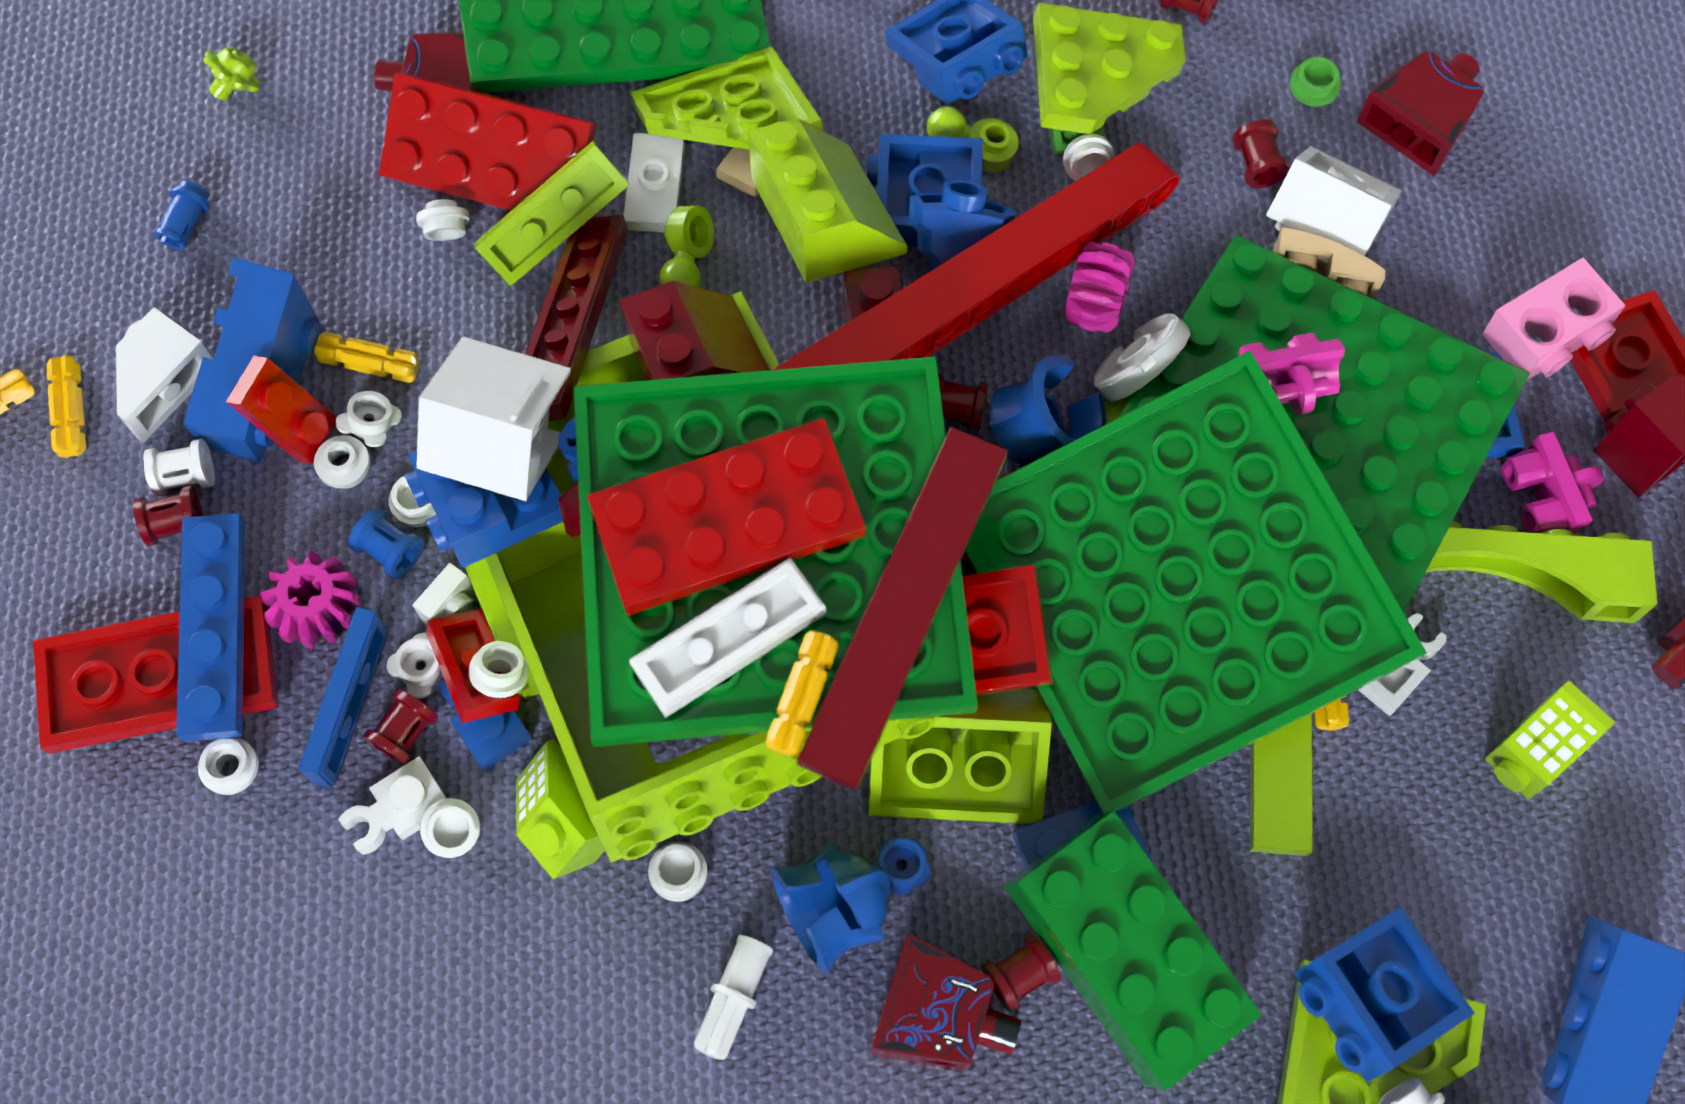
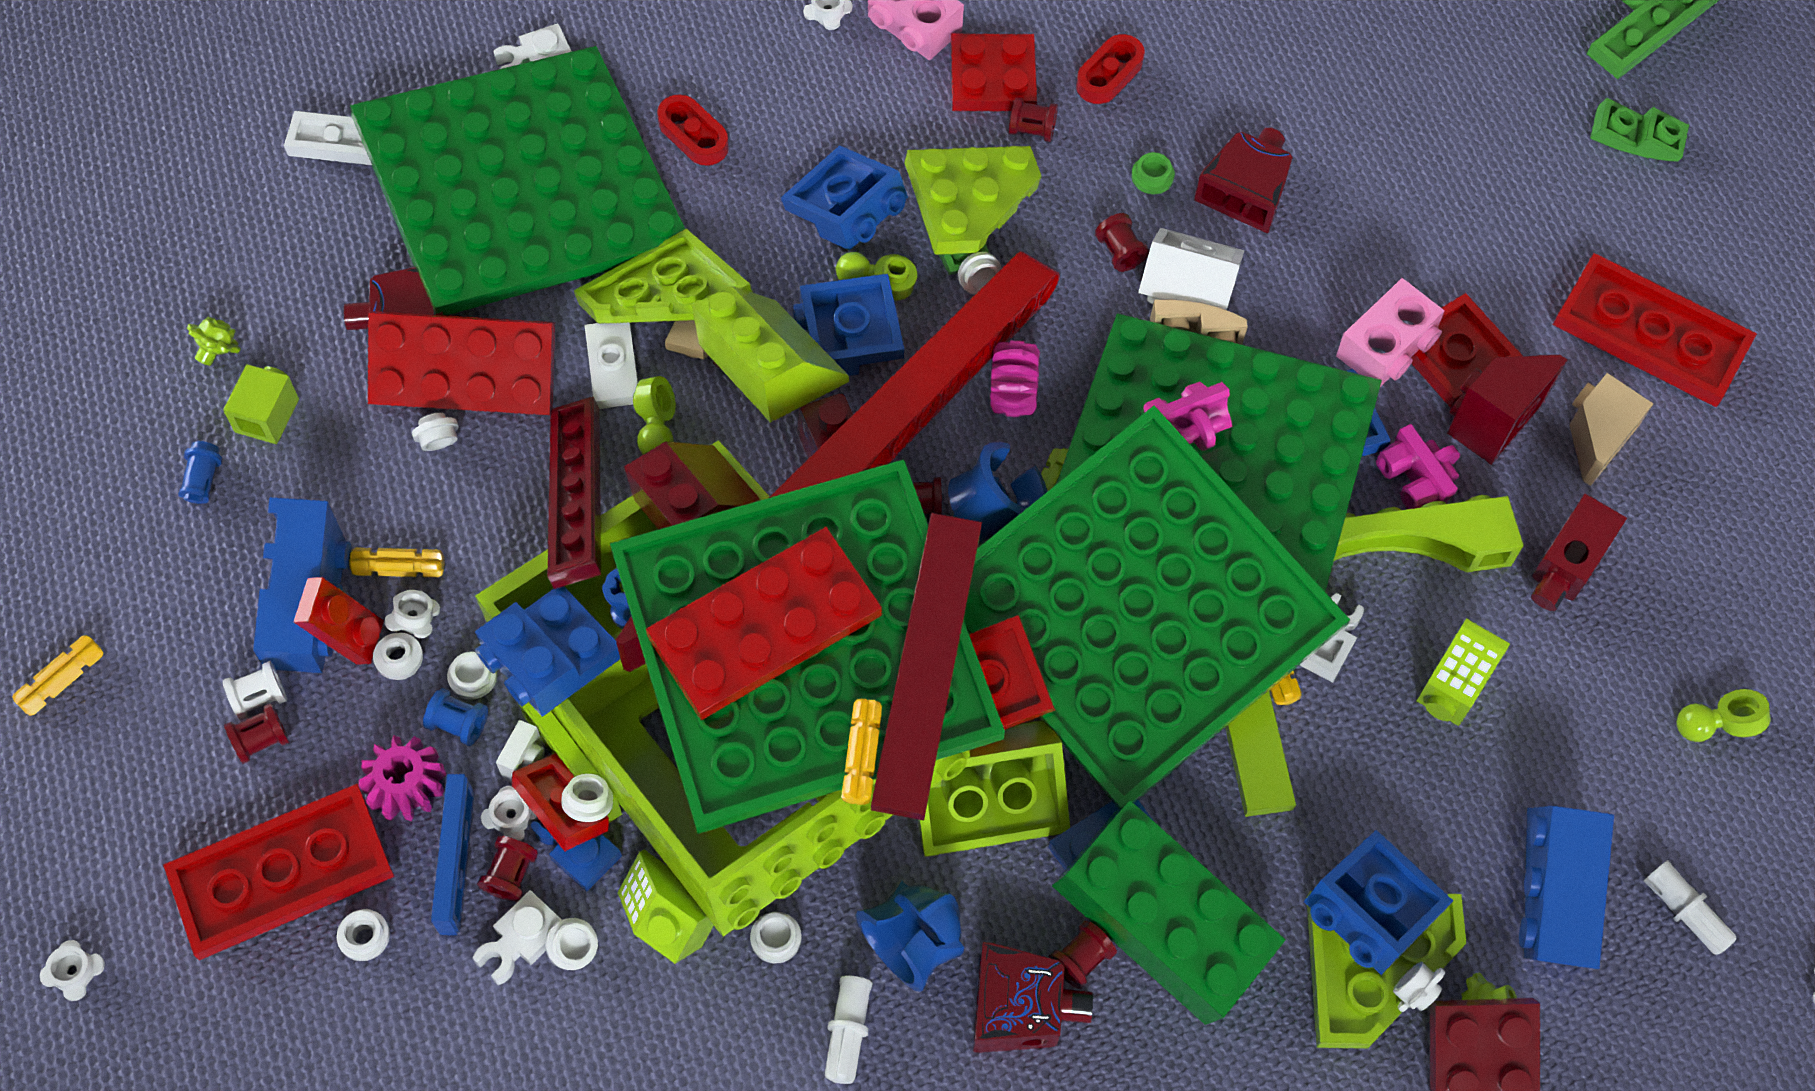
camera: 15 degrees left, 5 degrees down
yellow axle [46,355,86,458] -> none
white slope [116,307,213,443] -> none
blue plate [176,513,246,742] -> none
white piece [417,337,571,501] -> none
lime plate [474,141,629,287] -> none
white tile [629,558,826,718] -> none
blue plate [872,837,931,895] -> none
blue rock [908,180,1016,273] -> none
white tile [1094,313,1190,402] -> none
none -> lime brick [223,364,299,445]

